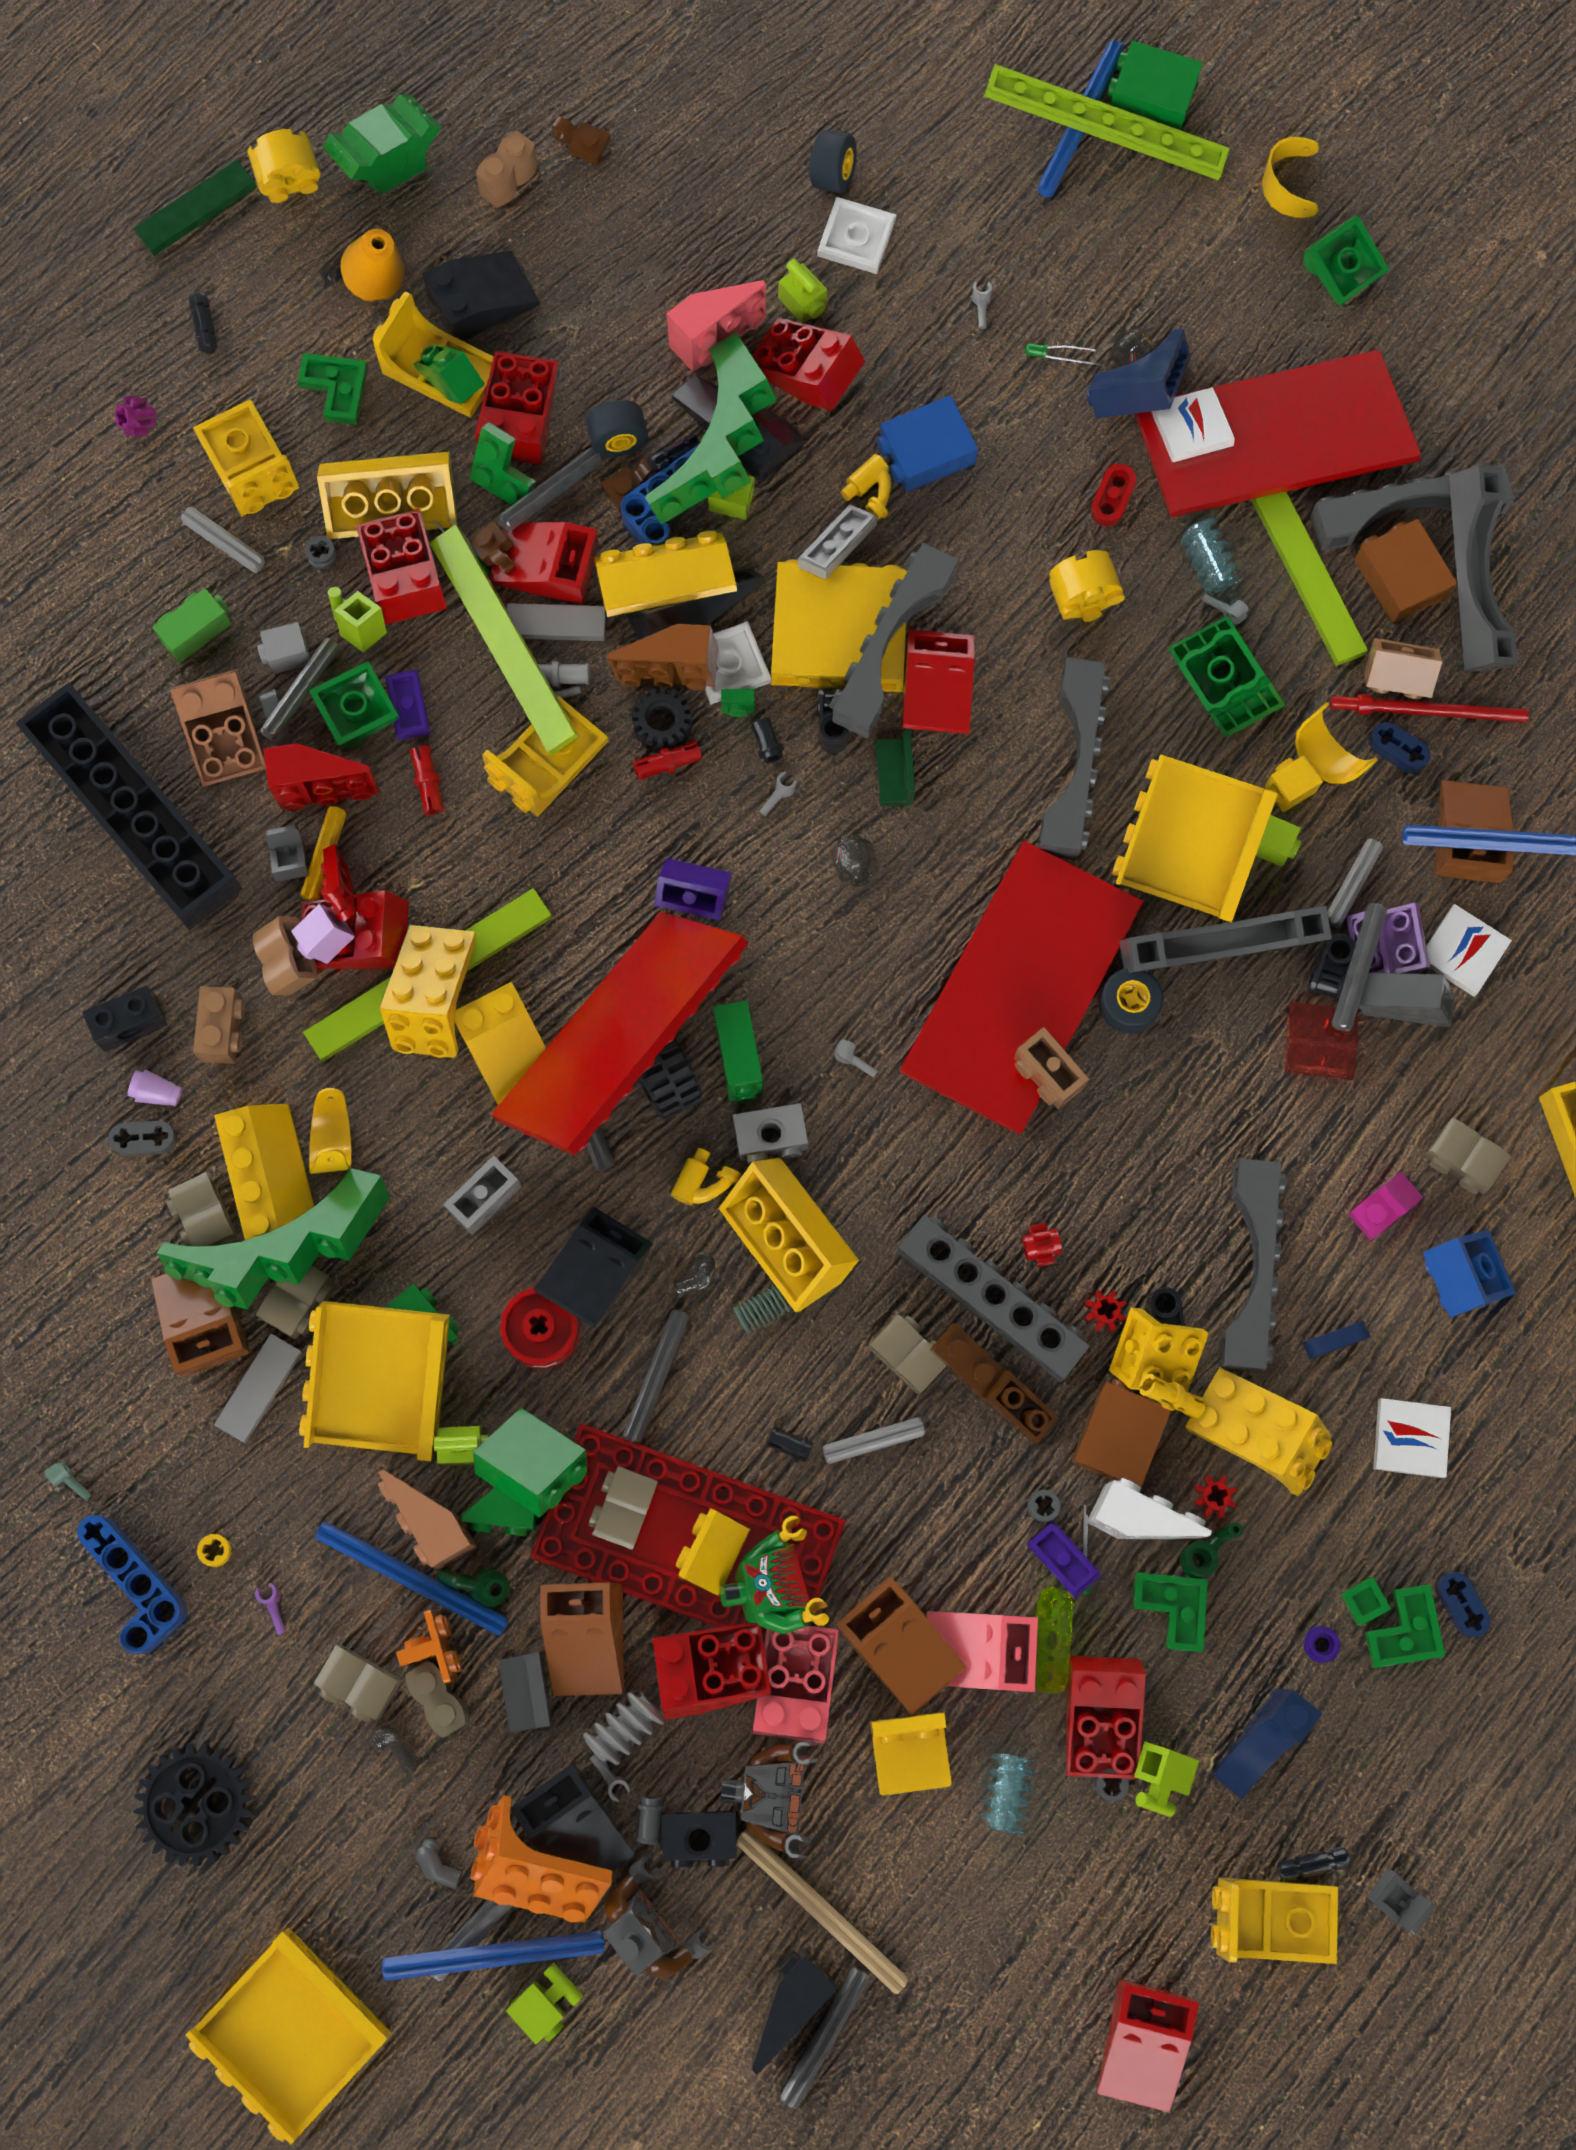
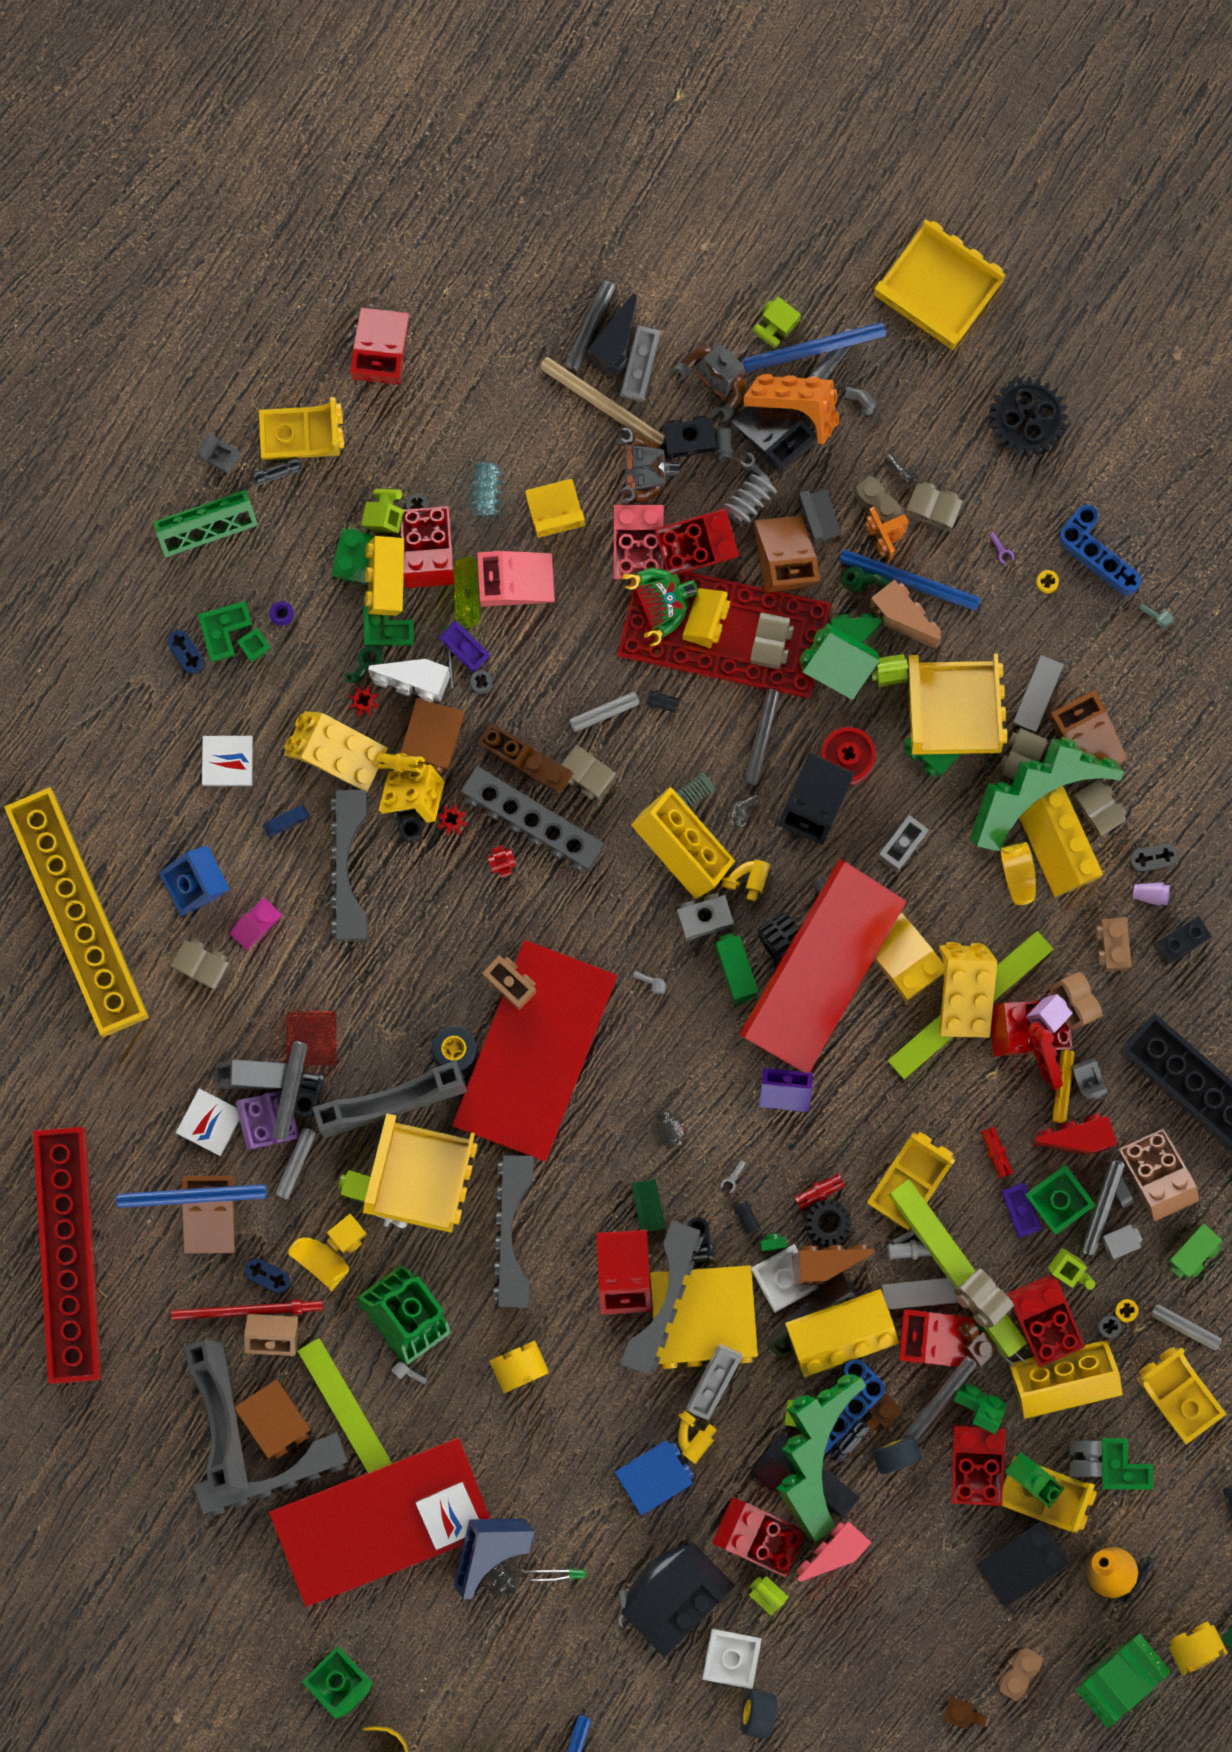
camera: 175 degrees right, 5 degrees up
dark orange slope [836,1576,967,1716] -> none
red plate [1091,464,1136,527] -> none
clear light blue piece [1180,518,1241,594] -> none
dark blue arch [1211,1688,1323,1799] -> none
none -> green fence [153,490,258,558]
none -> green slope [332,528,375,586]
none -> yellow brick [364,536,404,616]
none -> light grey tile [620,325,661,402]
none -> black slope [621,1542,735,1658]
none -> dark tan brick [954,1268,1014,1329]
none -> dark grey wheel [1069,1441,1102,1477]
none -> yellow bush [1115,1299,1138,1323]

